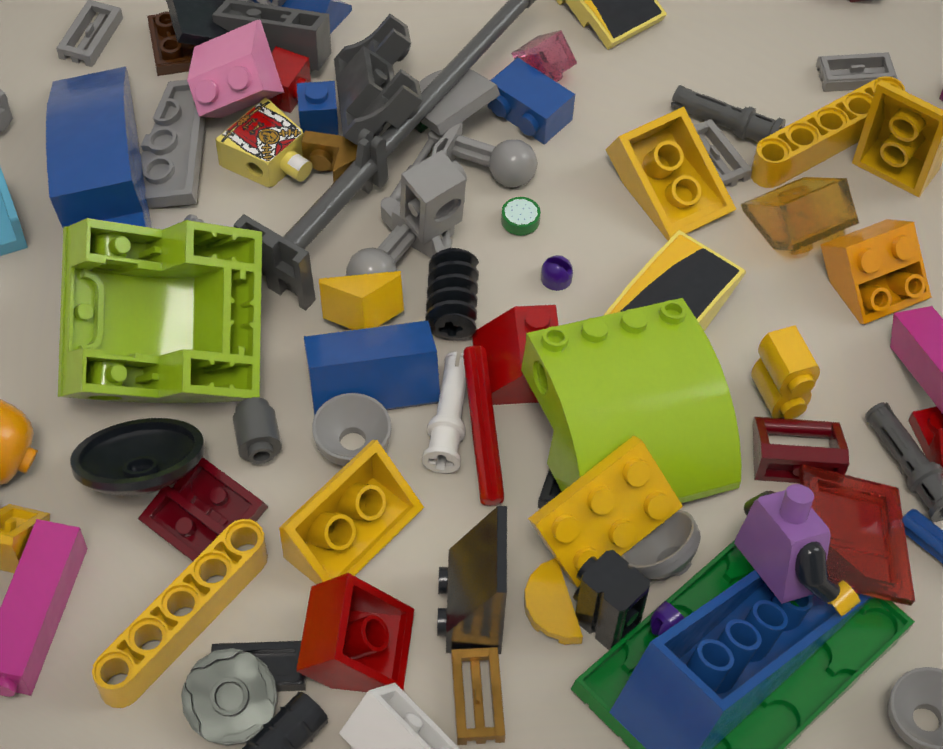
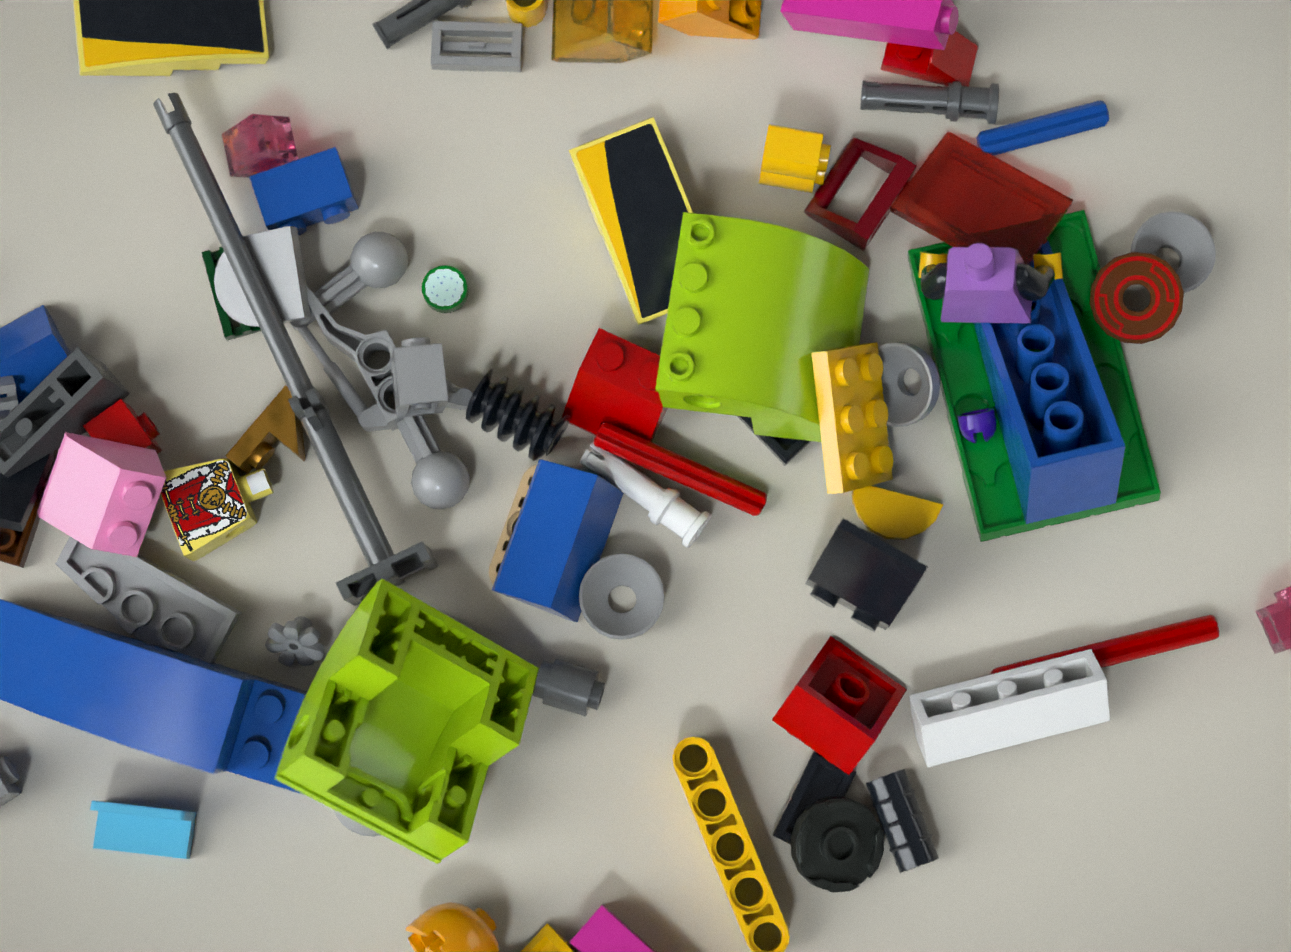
camera: 55 degrees left, 25 degrees up
black dish [70,418,205,496] -> none
dark red slope [138,457,268,561] -> none
yellow slope [279,440,424,584] -> none
blue brick [297,81,339,135] -> none
yellow slope [319,271,404,330] -> none
dark grey bracket [334,14,423,145] -> none
pearl gold tile [451,647,505,745] -> none
dark purple hinge [541,255,573,291] -> none
black brick [573,550,650,650] -> none
yellow slope [605,106,736,240] -> none
none -> reddish brown tile [1090,252,1184,344]

